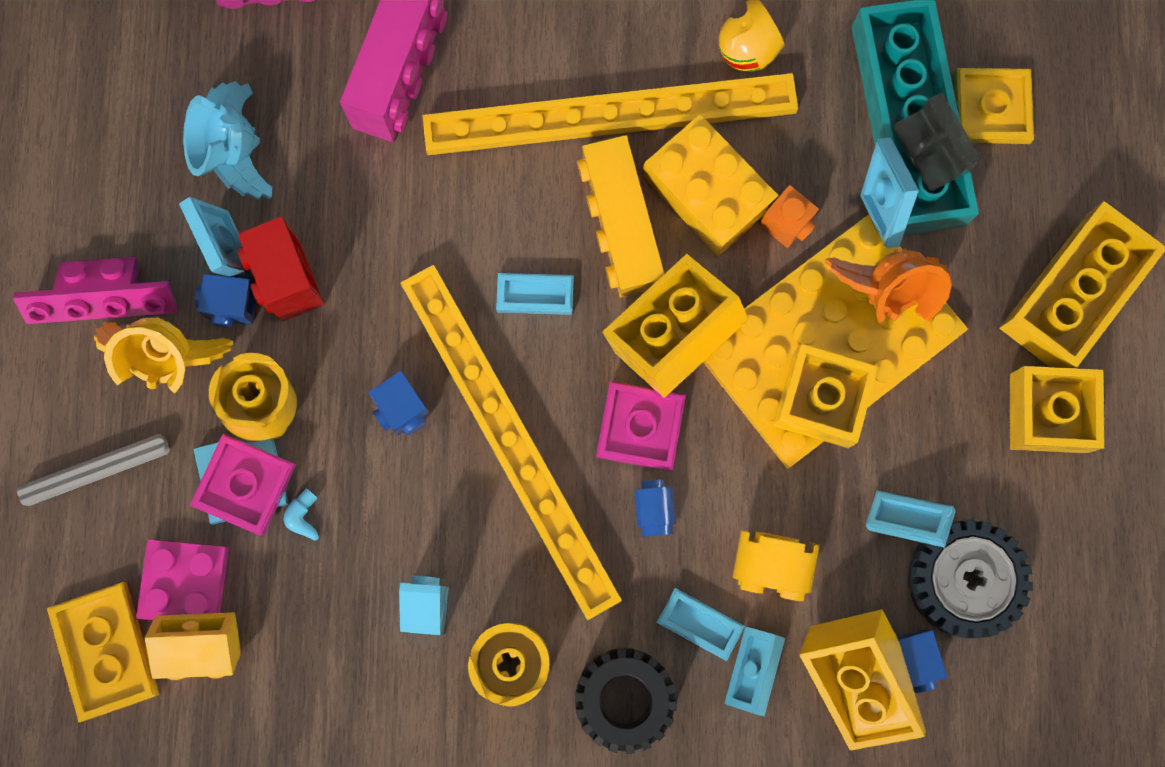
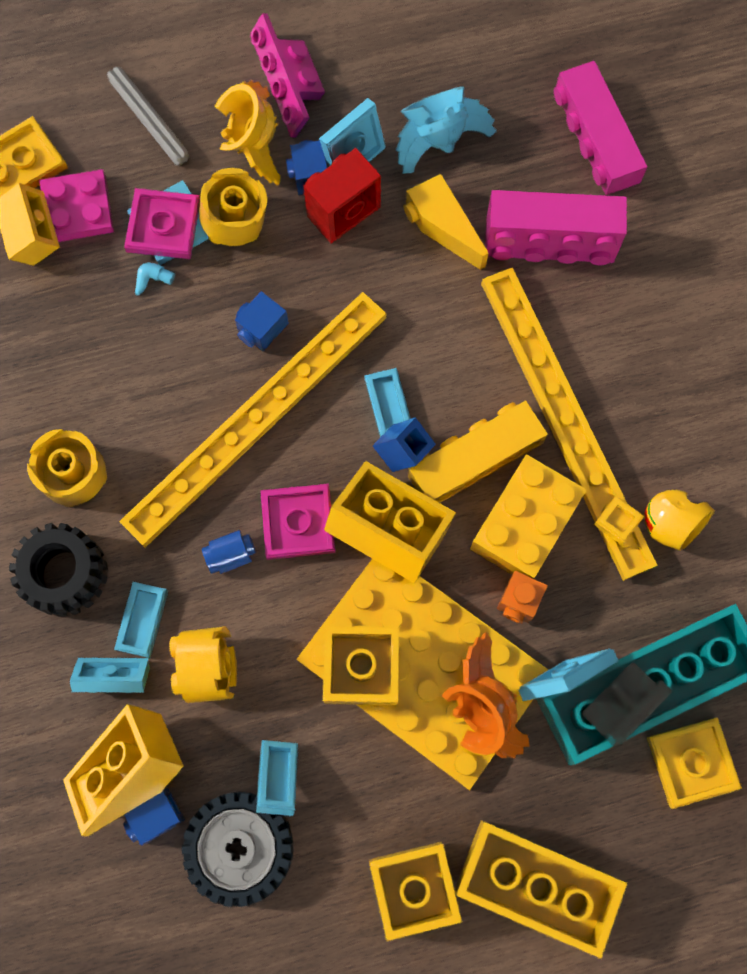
camera: 75 degrees right, 5 degrees down
medium azure slope [399,575,449,635] -> none
none -> blue brick [373,417,436,472]
none -> yellow slope [404,174,489,270]
none -> yellow tile [594,496,644,545]

